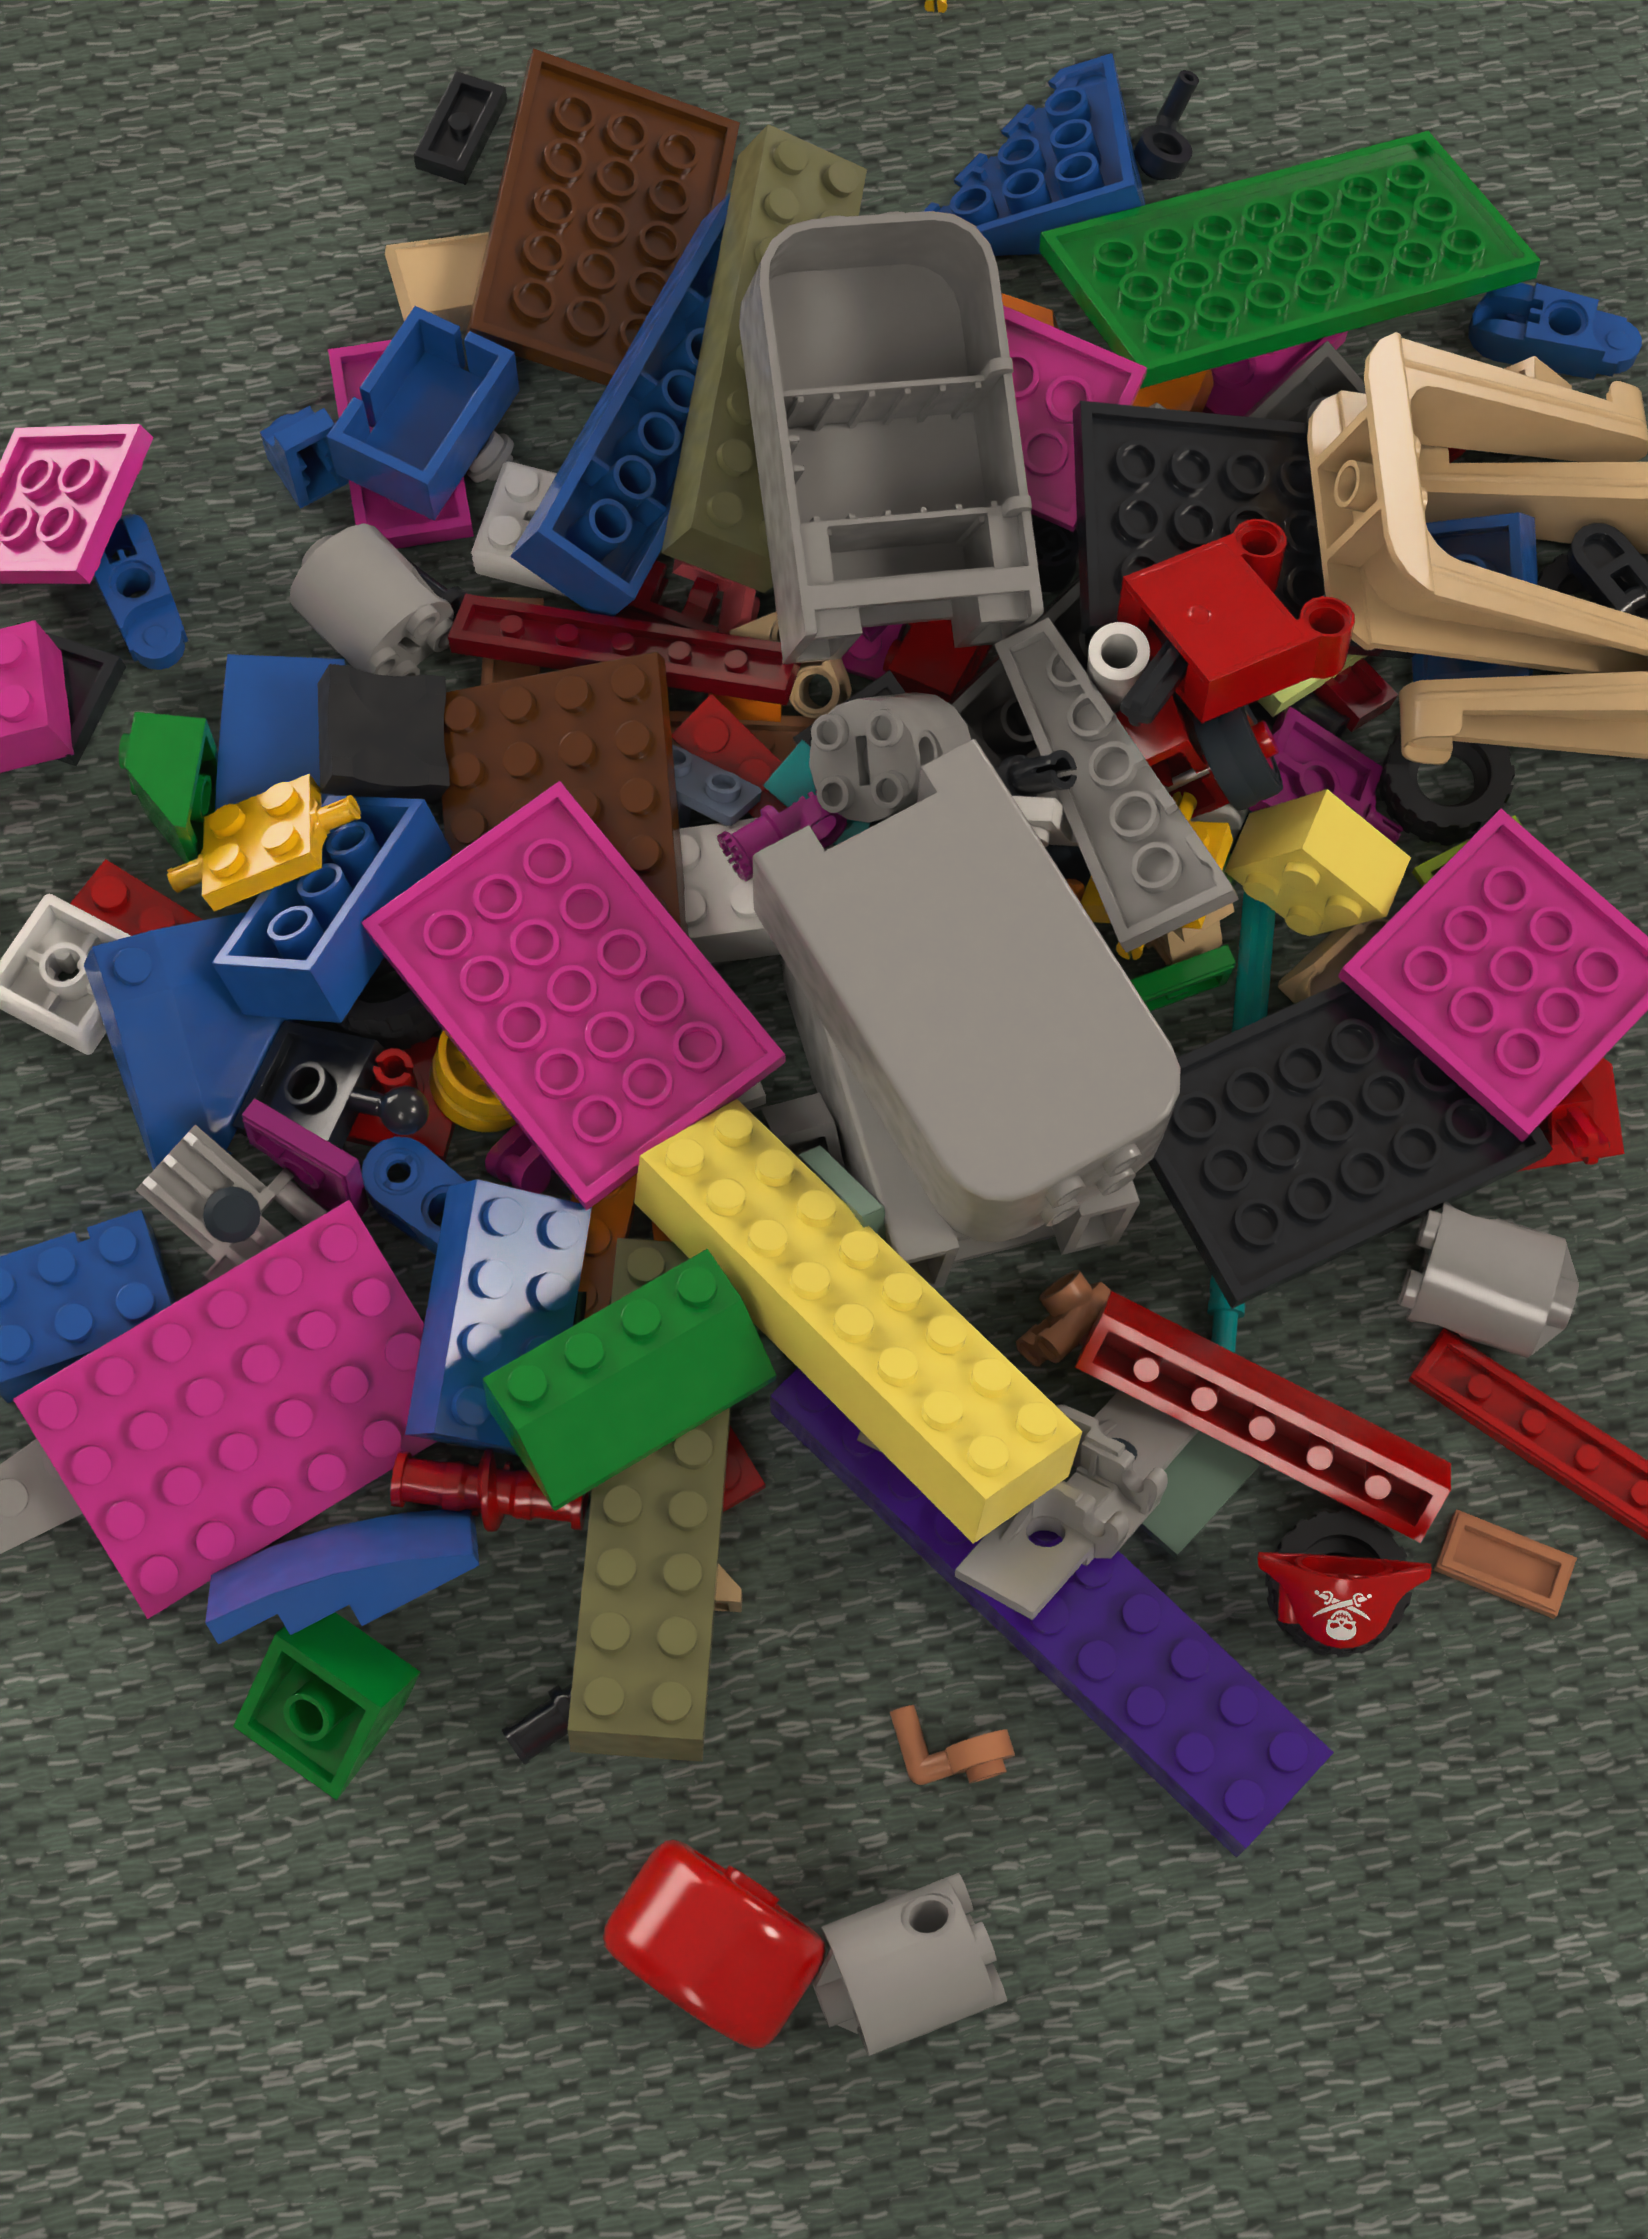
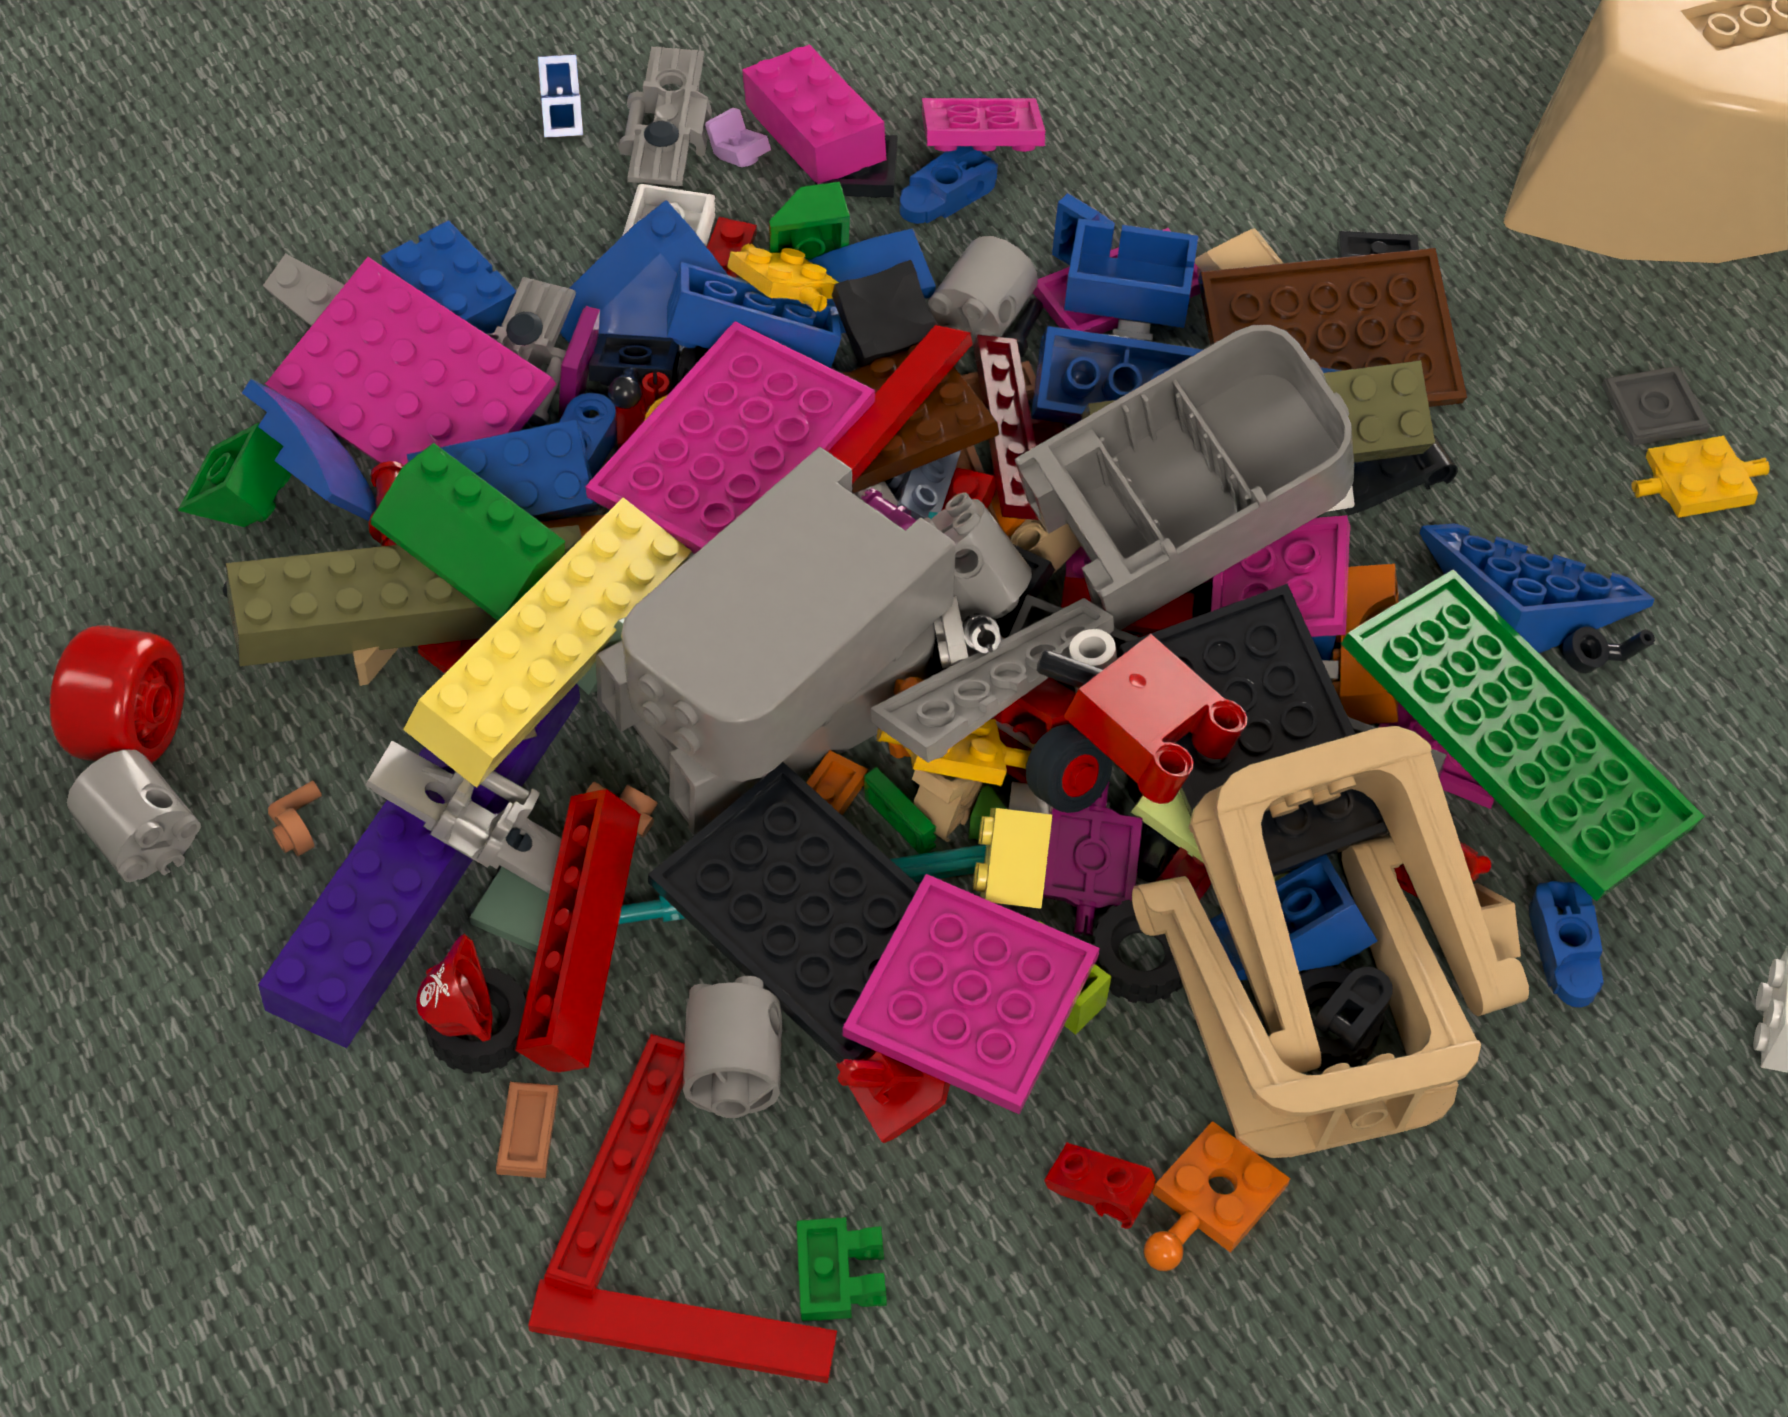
camera: 70 degrees right, 15 degrees down
none -> red tile [828,325,973,485]

